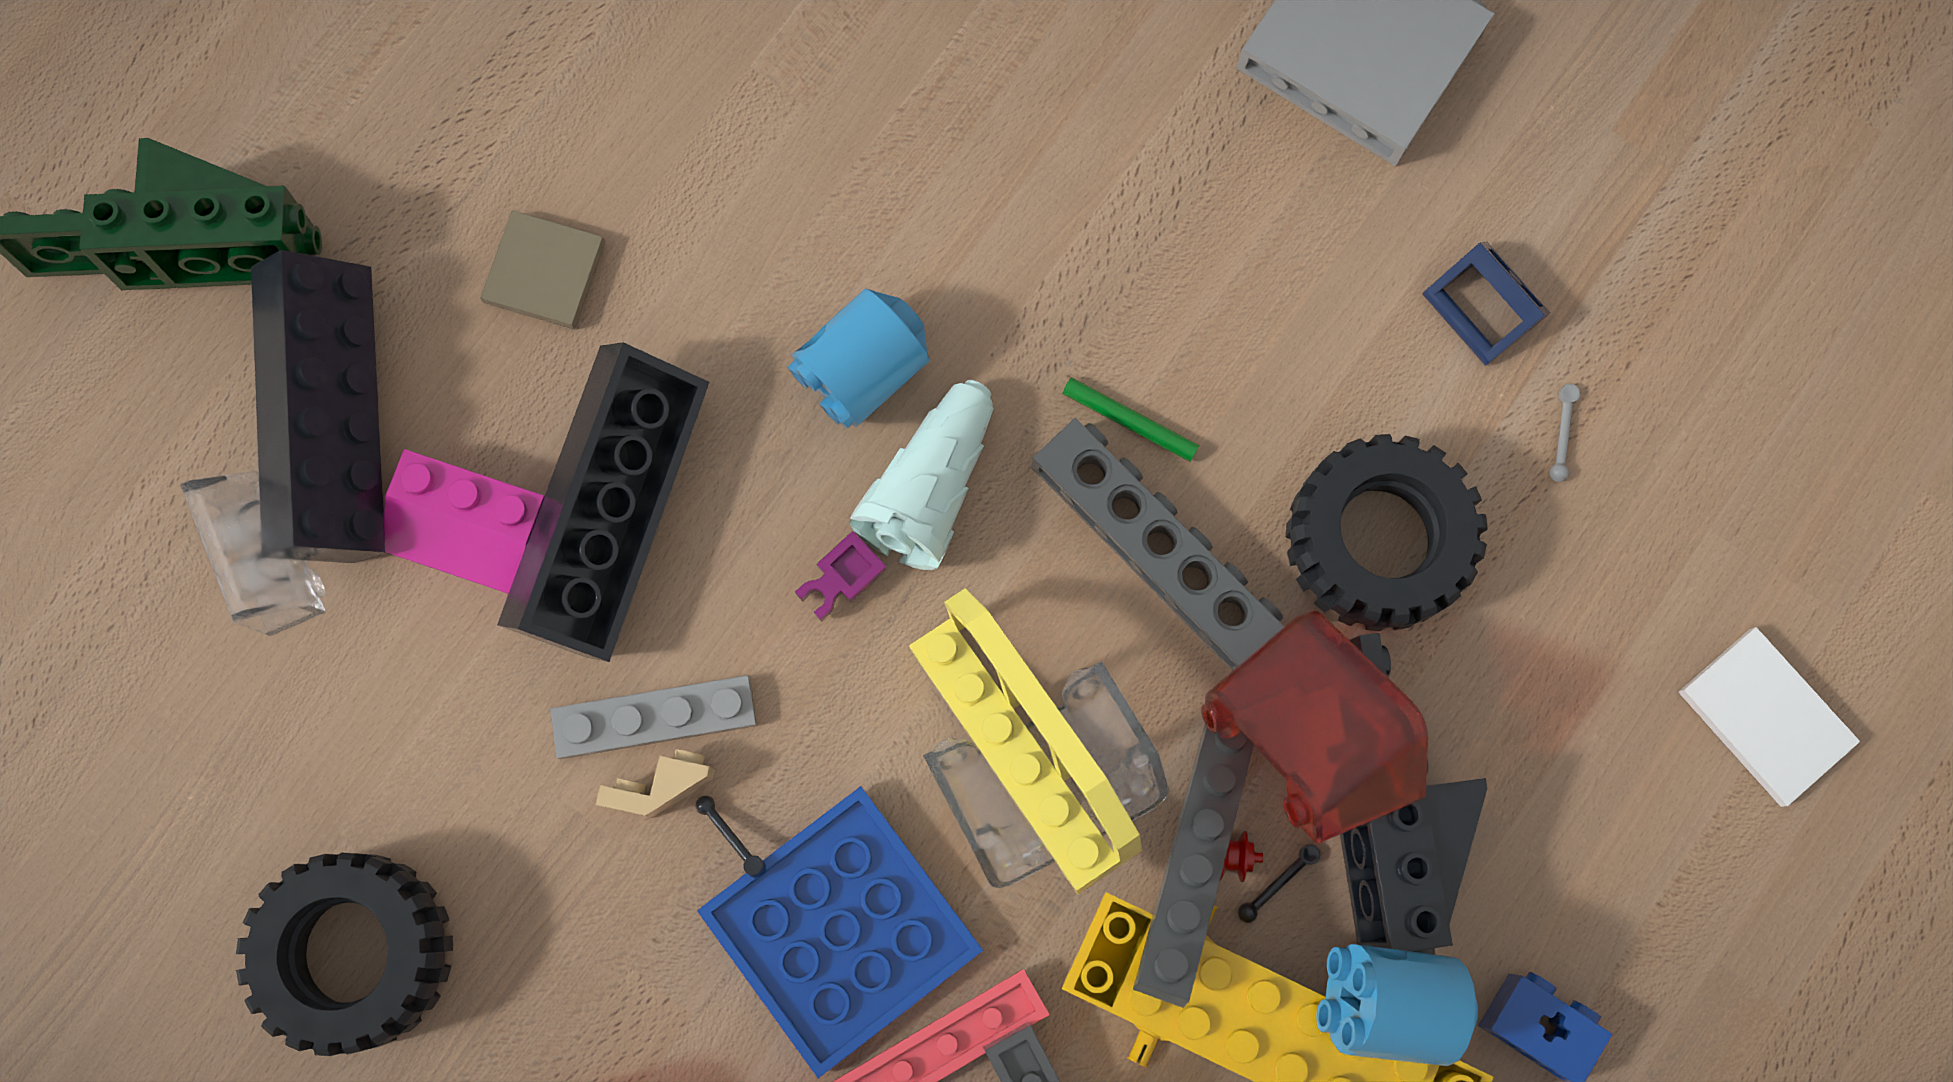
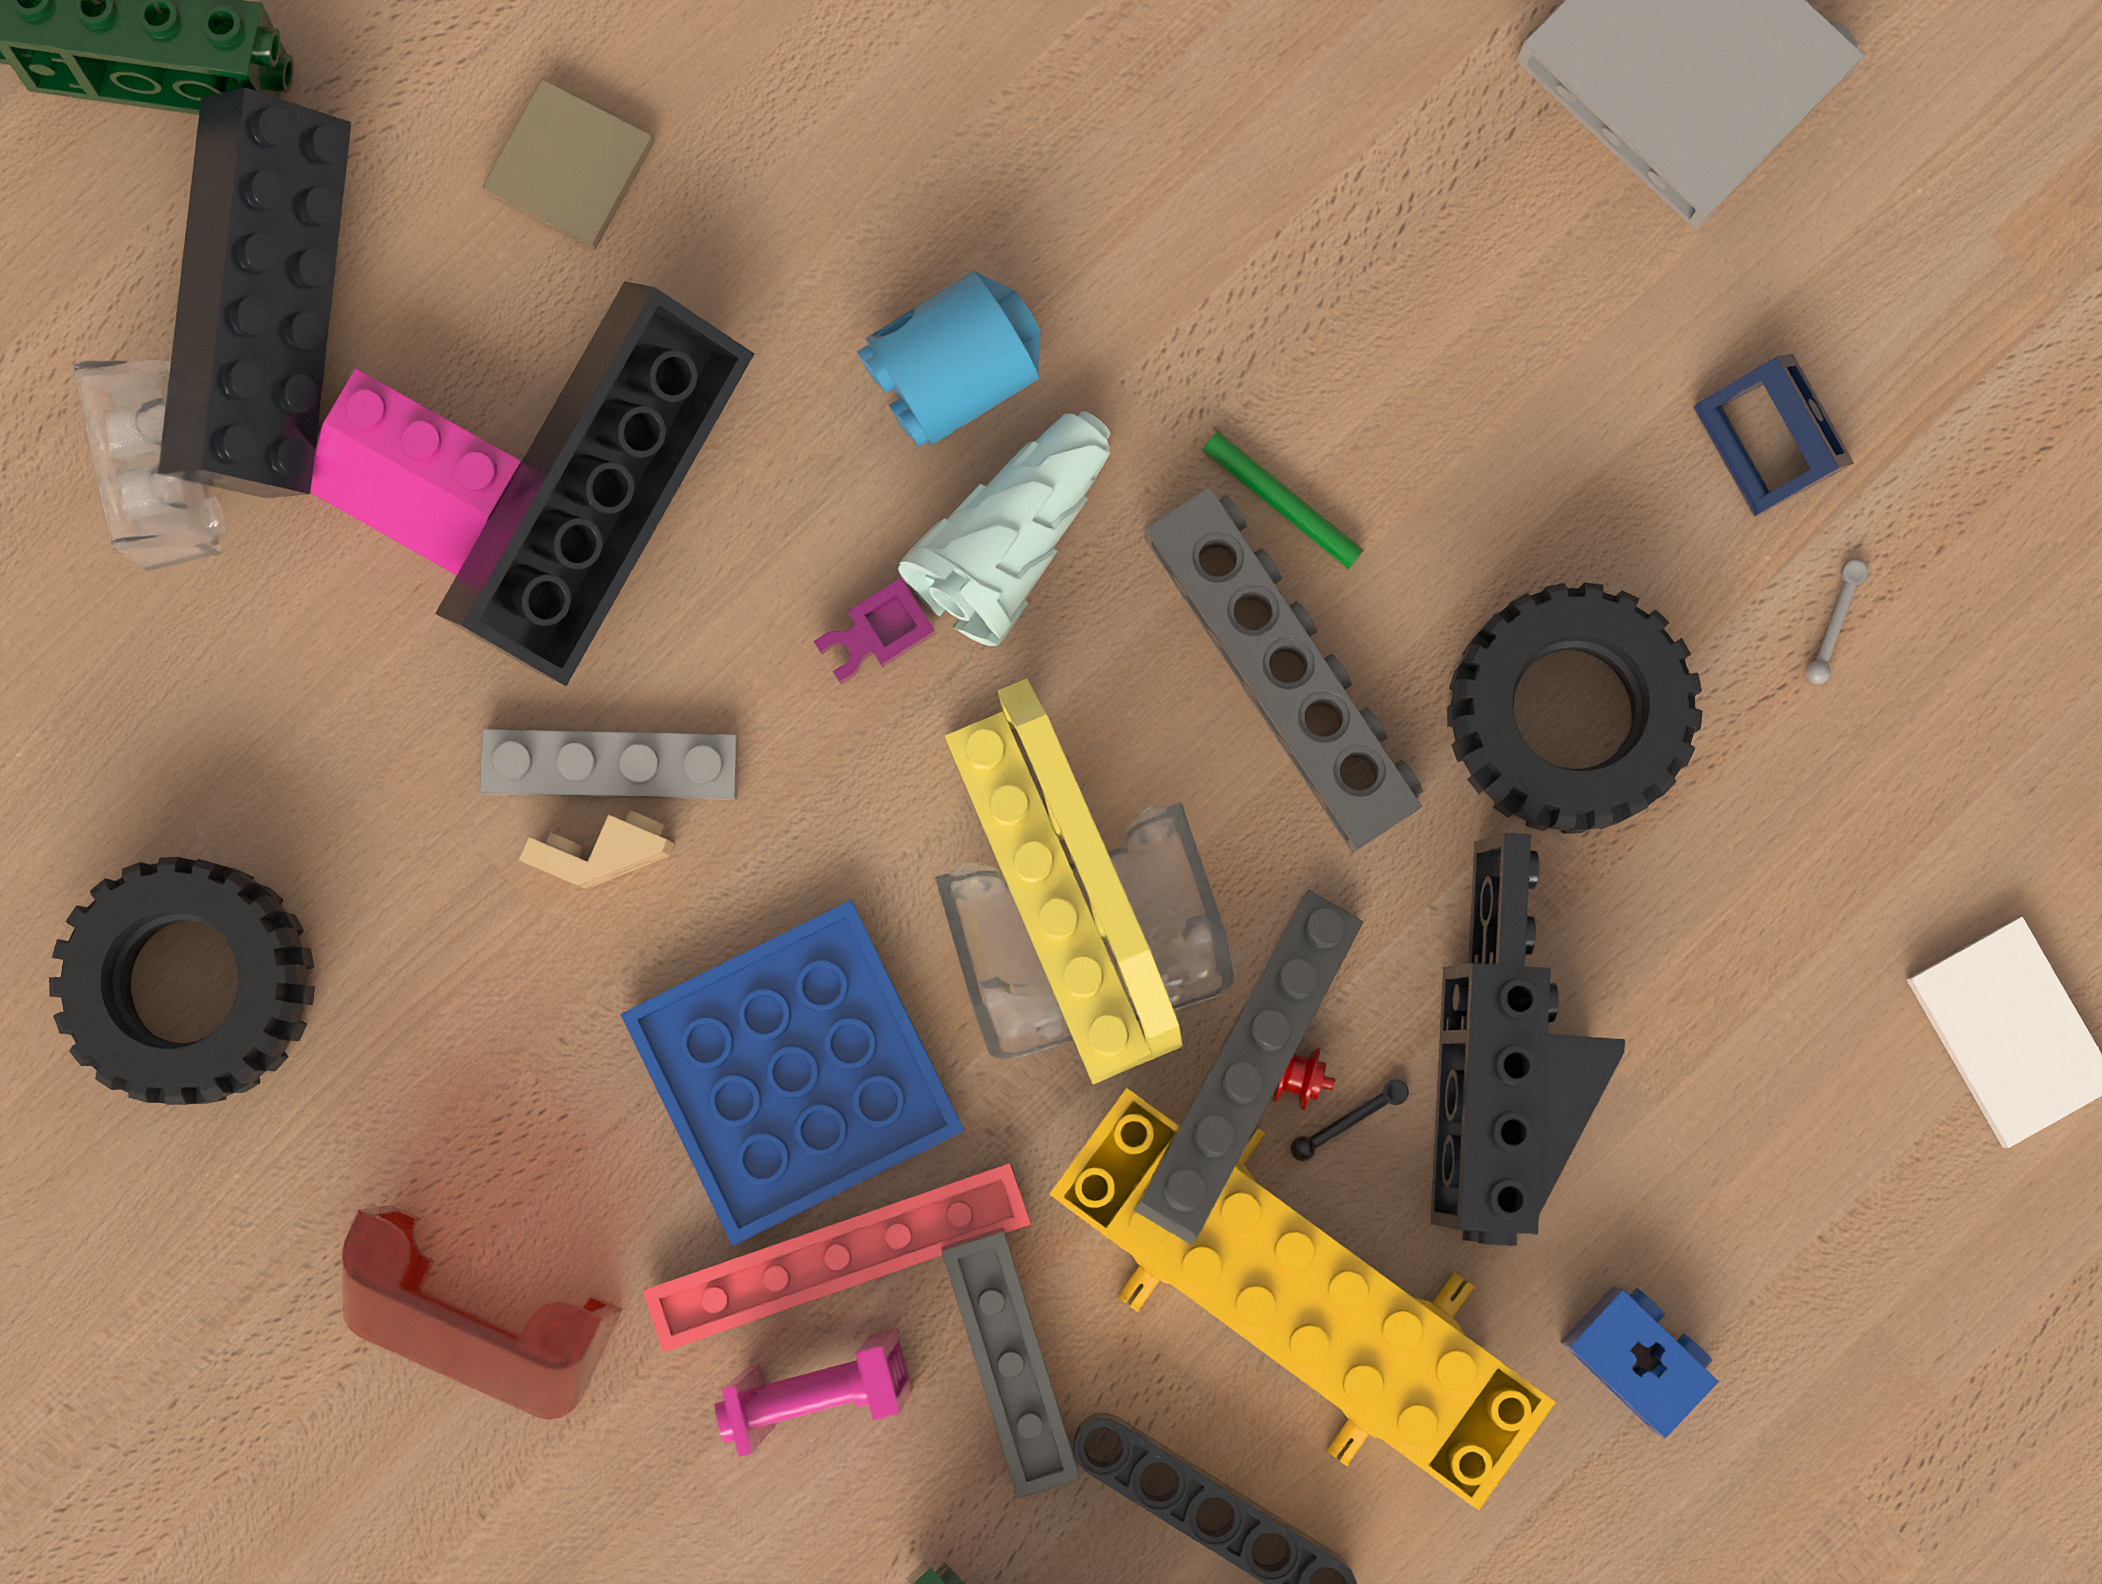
camera: 15 degrees right, 5 degrees up
black hinge [695,796,766,878] -> none
clear red windscreen [1201,611,1428,845] -> none
dark azure cylinder [1316,944,1478,1066] -> none

